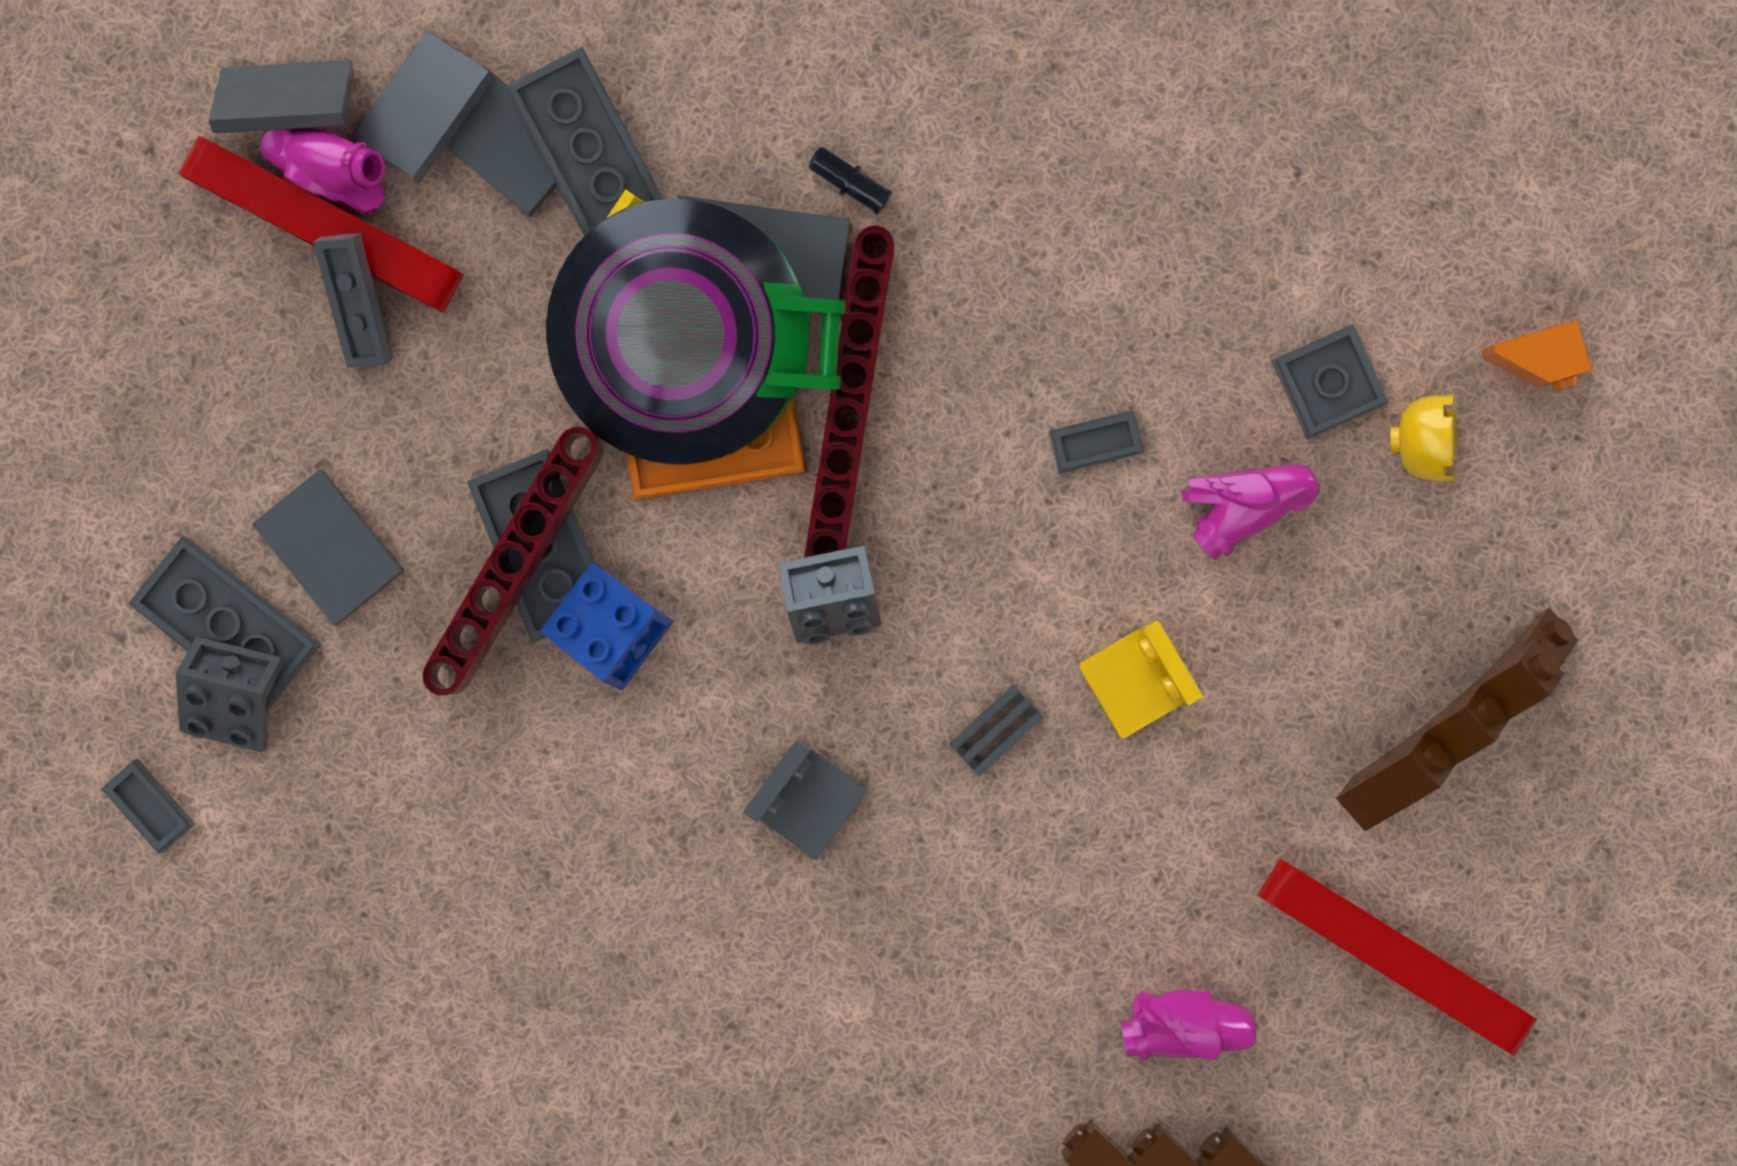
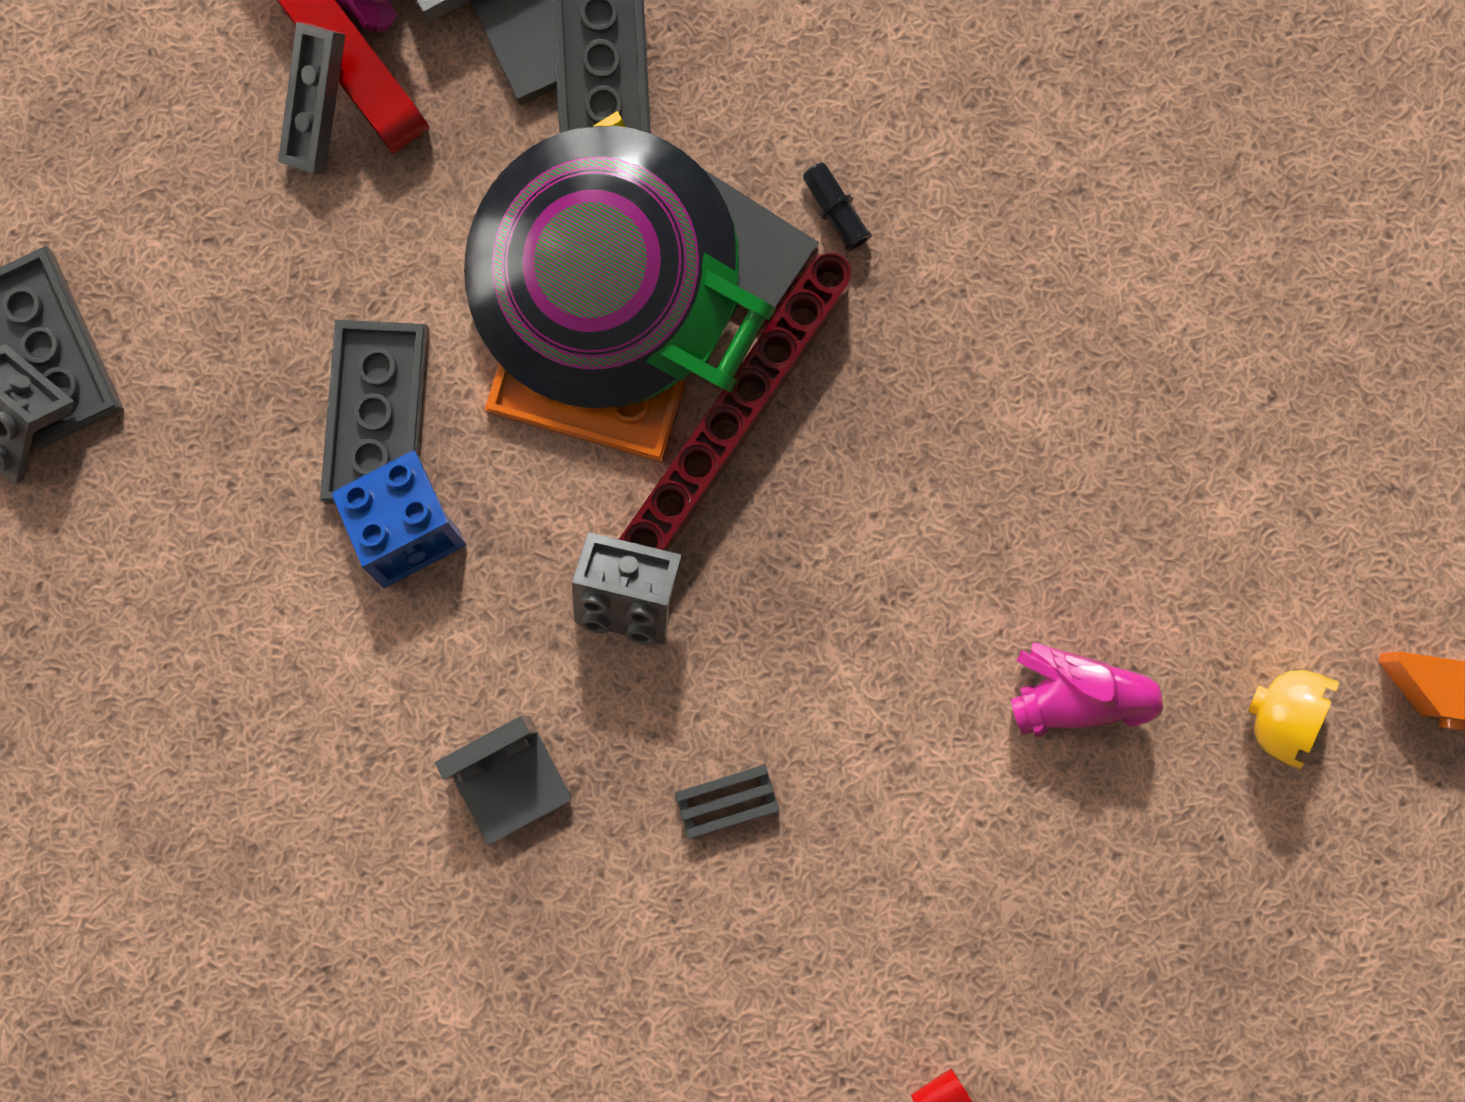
camera: 30 degrees right, 5 degrees down
dark grey tile [252,469,405,625] -> none
dark red beam [422,426,604,696] -> none
dark grey tile [1049,410,1144,474] -> none
yellow bracket [1078,620,1203,738] -> none
dark grey tile [1272,324,1389,440] -> none
reddish brown arch [1336,607,1578,831] -> none

